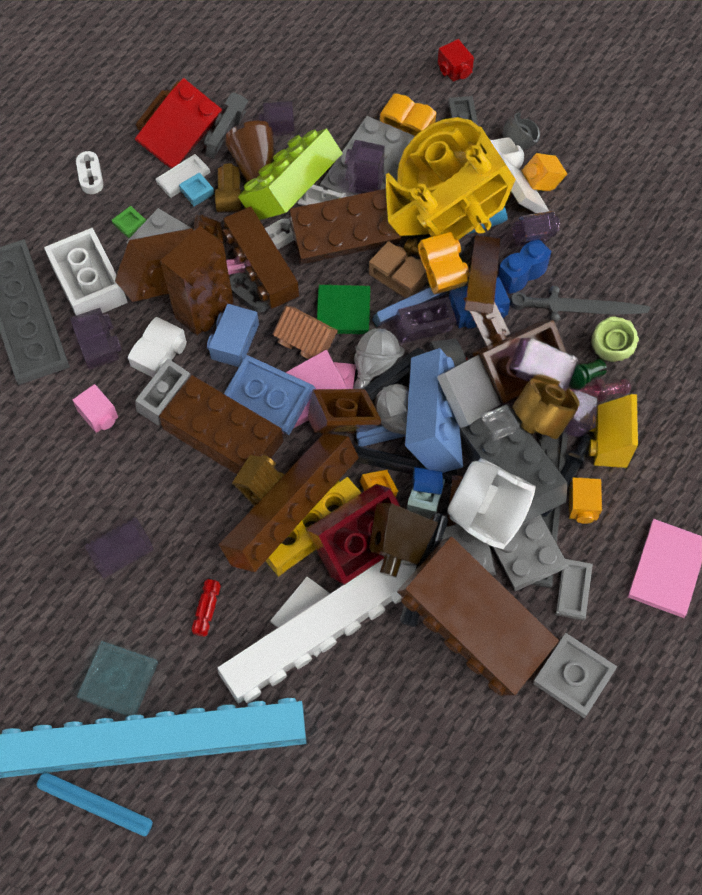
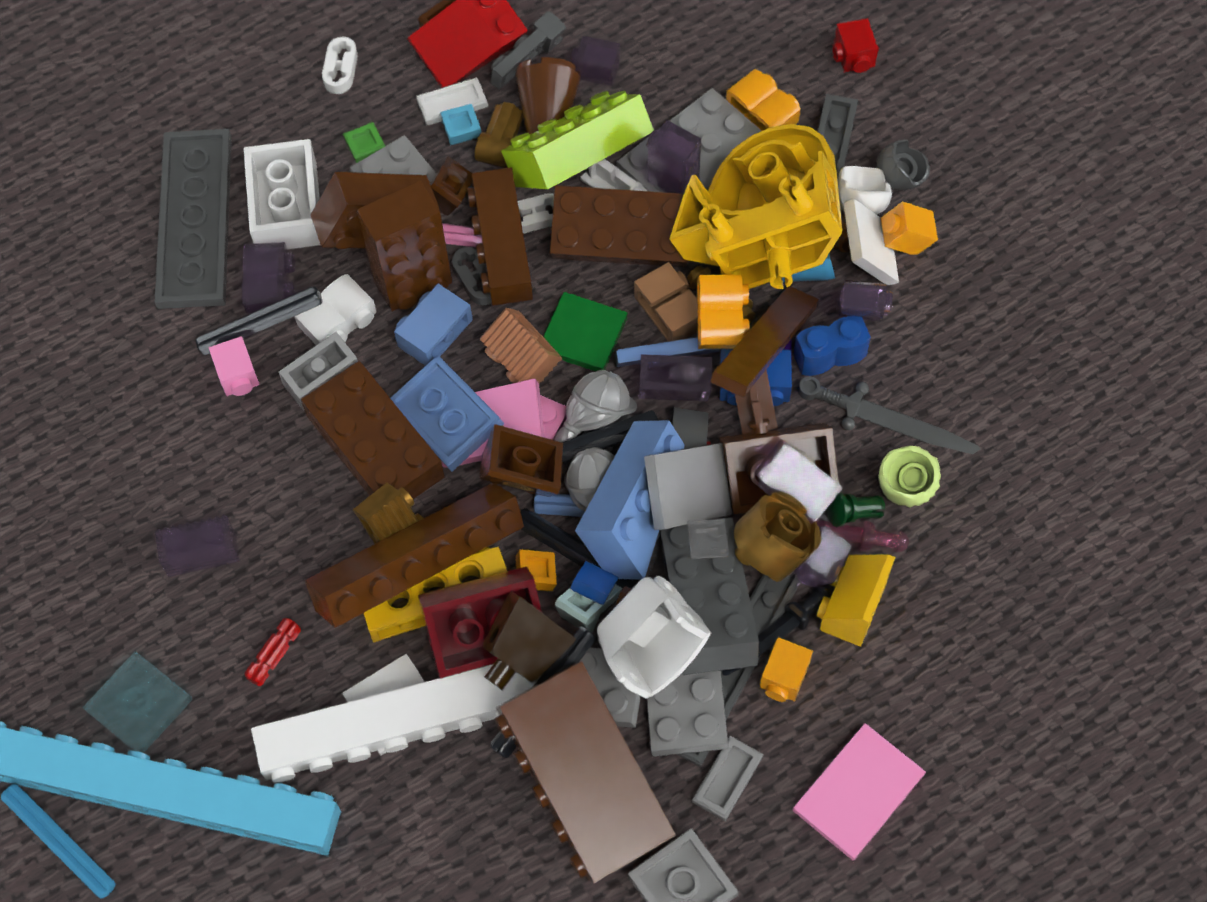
camera: 20 degrees right, 0 degrees up
none -> axle [195,286,323,355]

